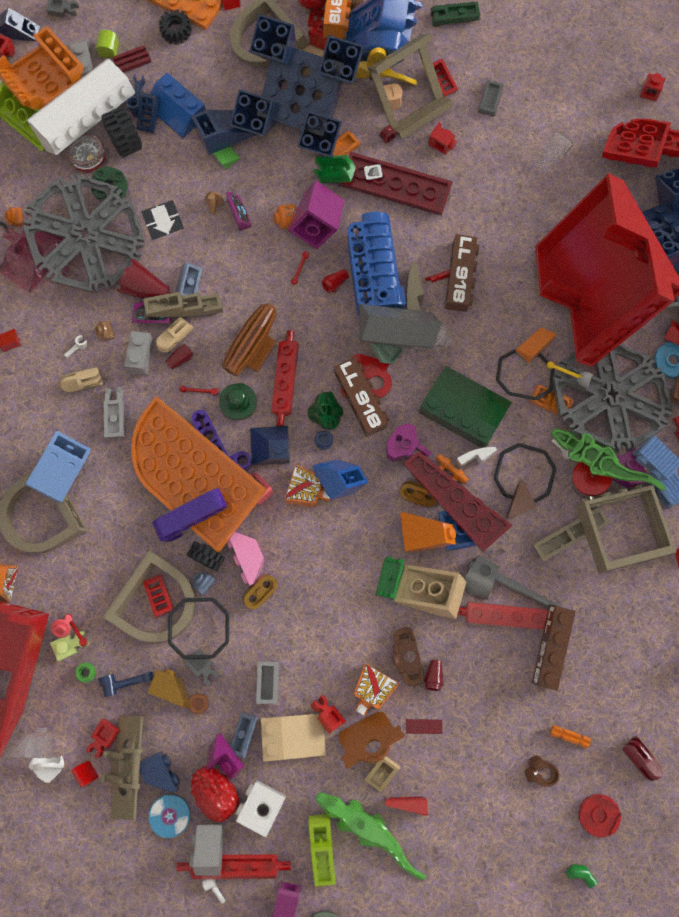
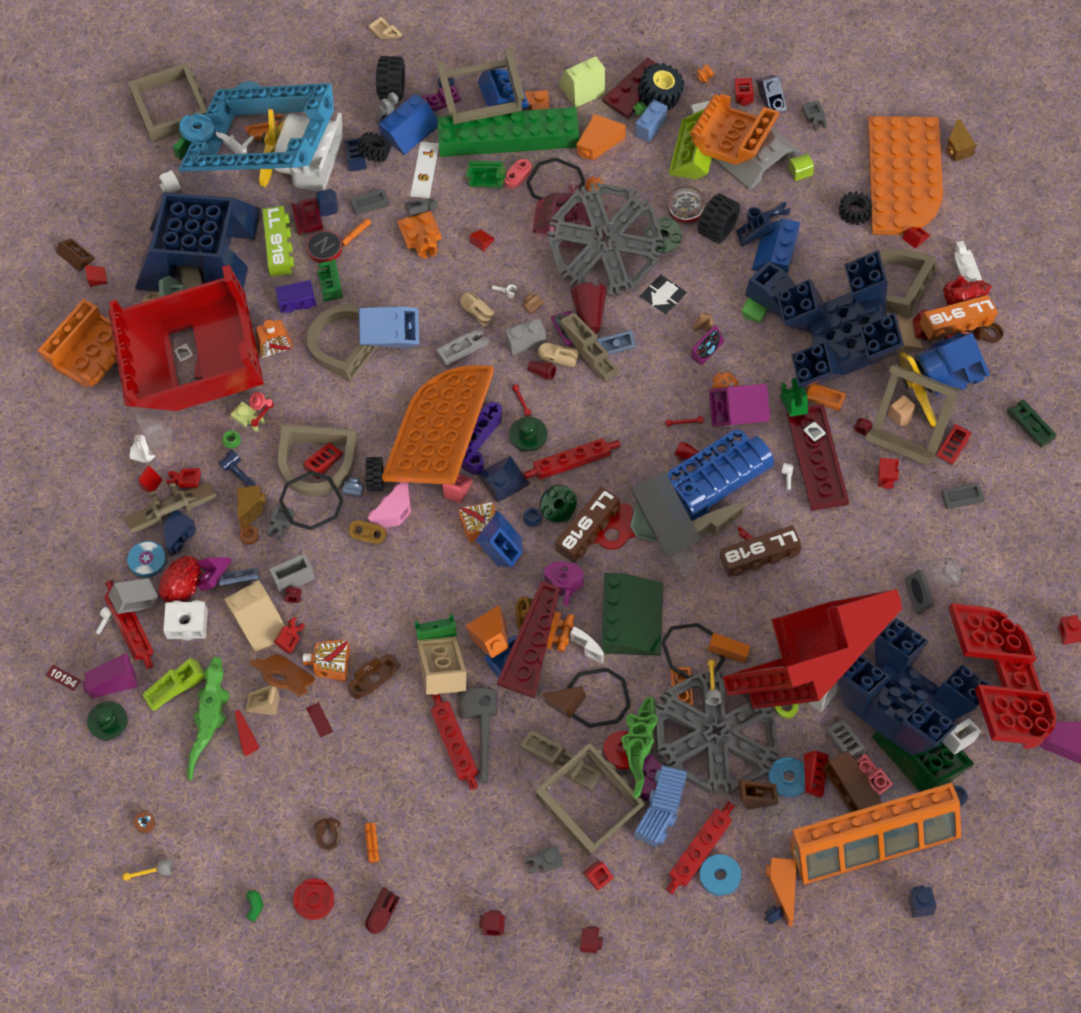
camera: 65 degrees right, 15 degrees down
white slope [27,59,135,155] -> none
dark red tile [113,45,152,73] -> none
dark purple beam [152,488,227,542] -> none
dark orange plate [221,303,277,377] -> none
dark red cone [423,660,443,691] -> none
reddish brown brick [532,604,576,691] -> none
none -> dark red bush [283,587,302,603]
none -> dark grey plate [525,845,564,874]
none -> white hand [781,463,793,490]
none -> dark grey tile [905,569,934,614]

